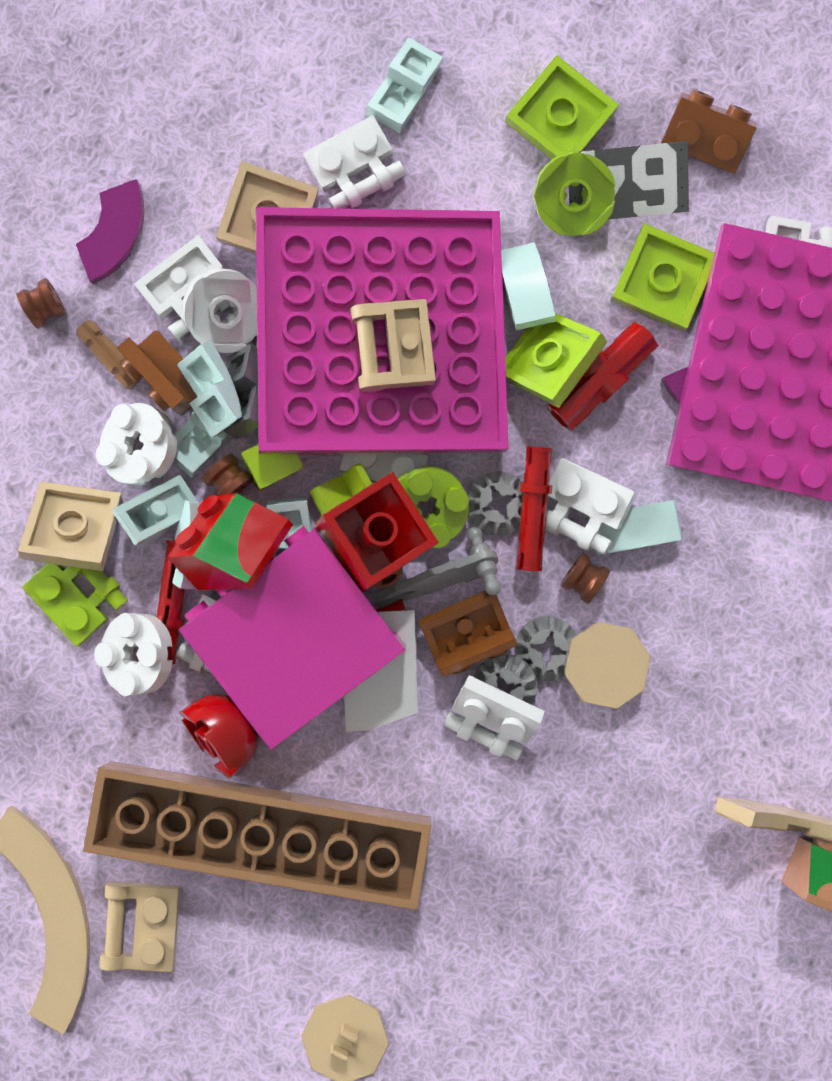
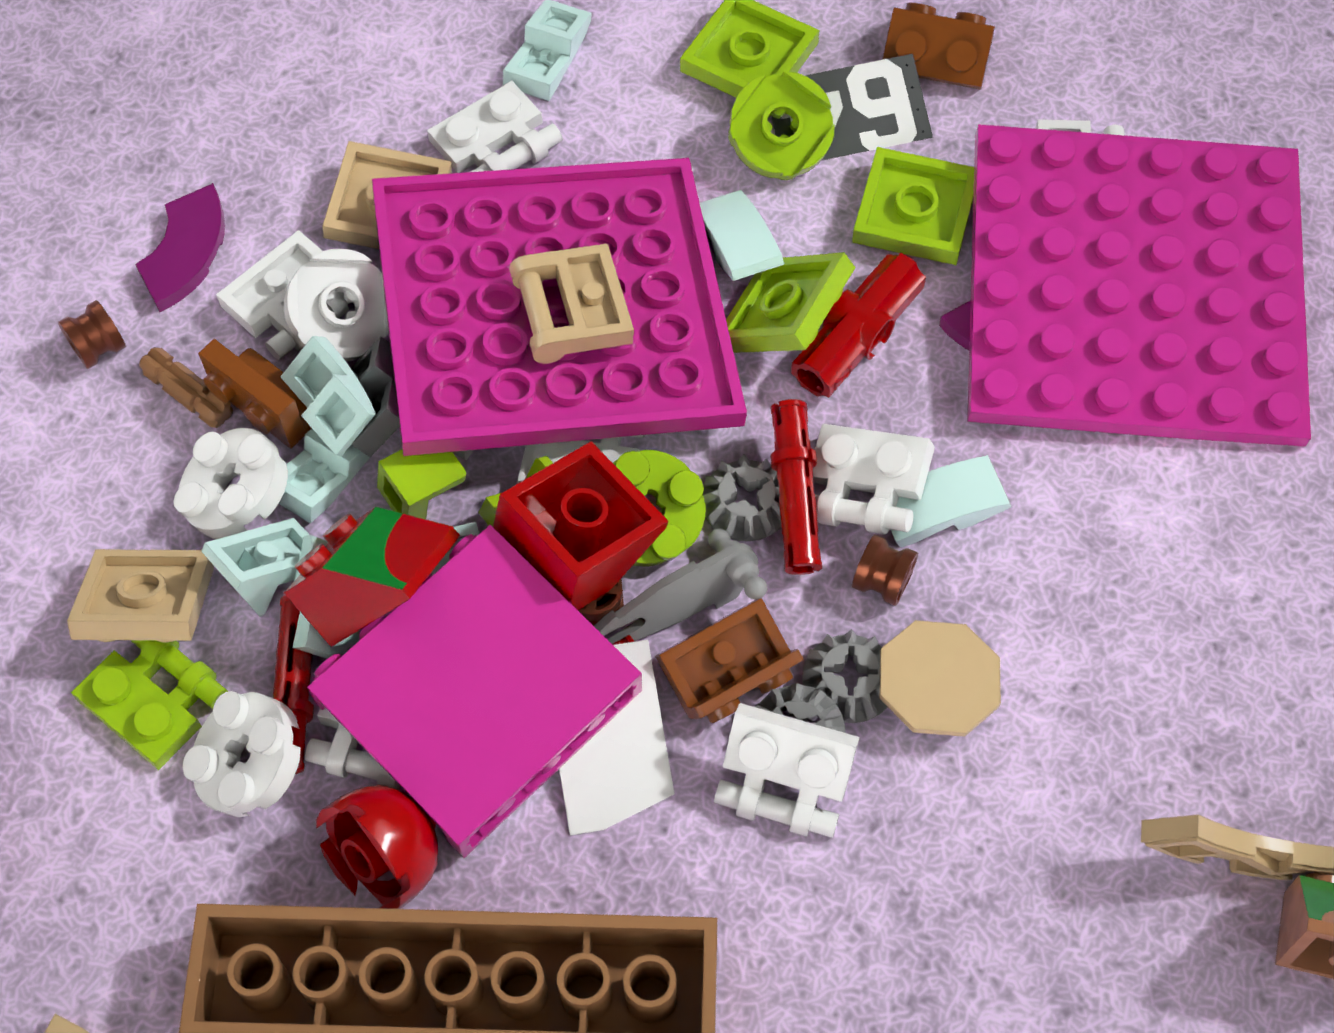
camera: 10 degrees left, 25 degrees down
copper wheel [201,453,254,495] -> none

